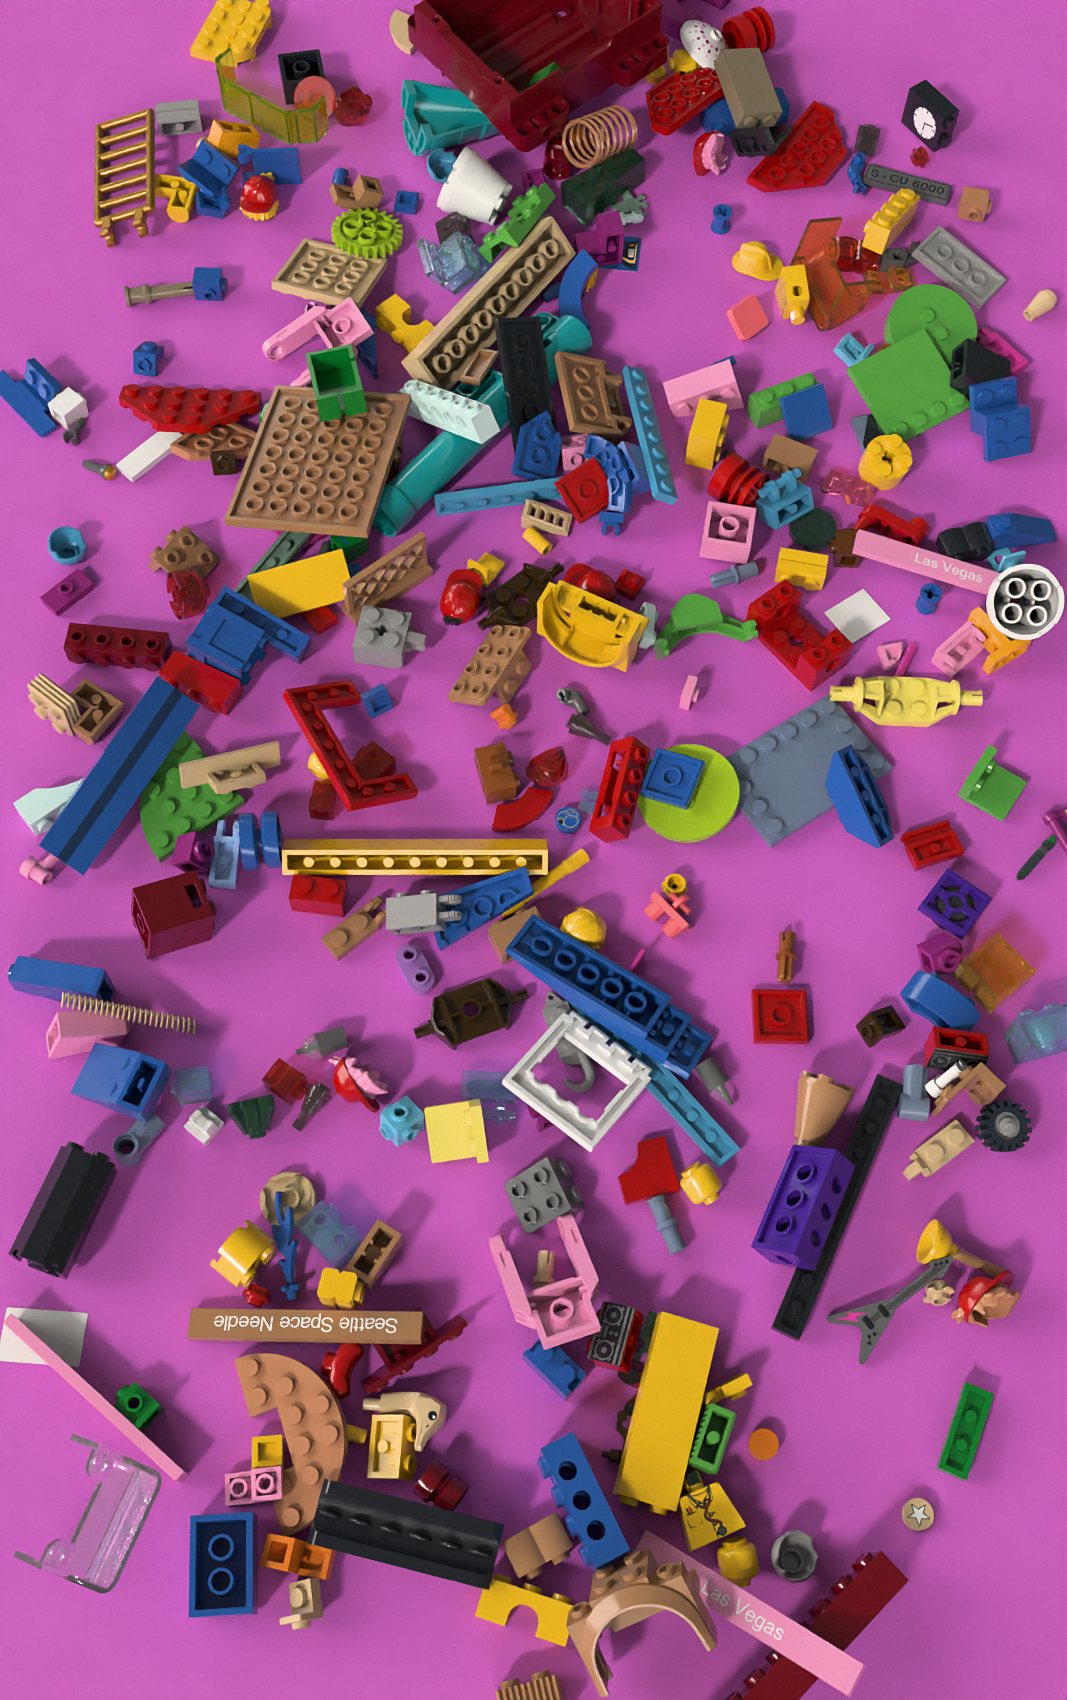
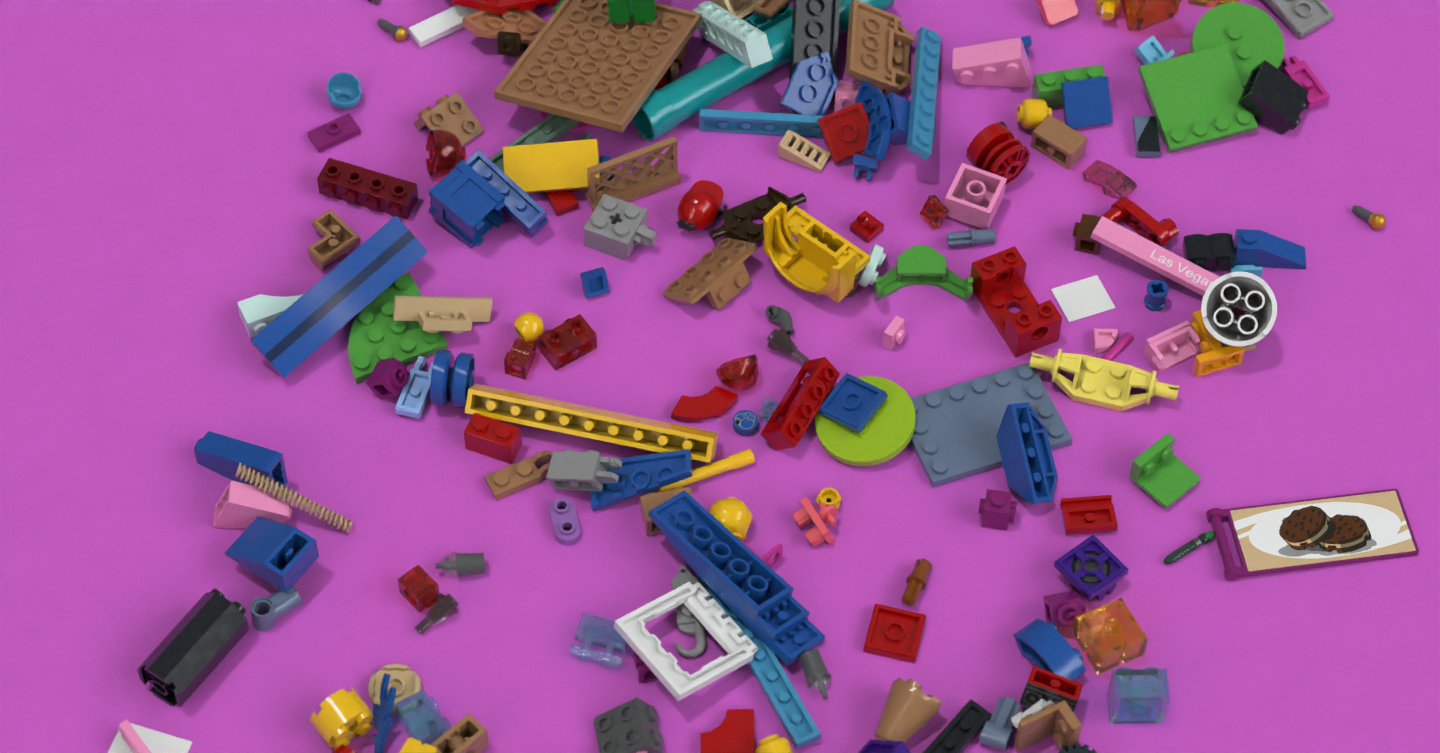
camera: 15 degrees right, 10 degrees down
bright pink brick [20,854,59,886] -> none
tan brick [28,673,82,736] -> none
dark red container [131,870,217,959] -> none
red brick [159,650,243,716] -> none
clear light blue brick [170,1066,214,1105] -> none
white tile [184,1105,225,1146] -> none
clear green brick [227,1094,275,1140] -> none
red plate [282,679,419,812] -> none
hair [329,1055,388,1113] -> none
green brick [330,535,369,565] -> none
medium azure brick [379,1096,424,1147] -> none
dark brown plate [413,977,529,1050] -> none
light yellow bracket [424,1099,489,1163] -> none
yellow bracket [467,552,505,588] -> none
dark orange brick [474,742,520,805] -> none
orange plate [490,704,518,730] -> none
yellow piece [523,526,553,556] -> none
red hair [564,563,622,605] -> none
yellow brick [685,398,730,470] -> none
dark azure brick [756,468,814,530] -> none
yellow brick [774,547,829,591] -> none
clear green tile [789,508,837,550] -> none
dark brown bracket [856,1005,906,1048] -> none
yellow brick [858,434,912,491] -> none
blue bracket [969,376,1031,462] -> none
tan cone [1023,289,1057,321] -> none
none -> clear red tile [919,195,949,230]
none -> magenta brick [978,489,1017,531]
none -> yellow head [1016,99,1052,129]

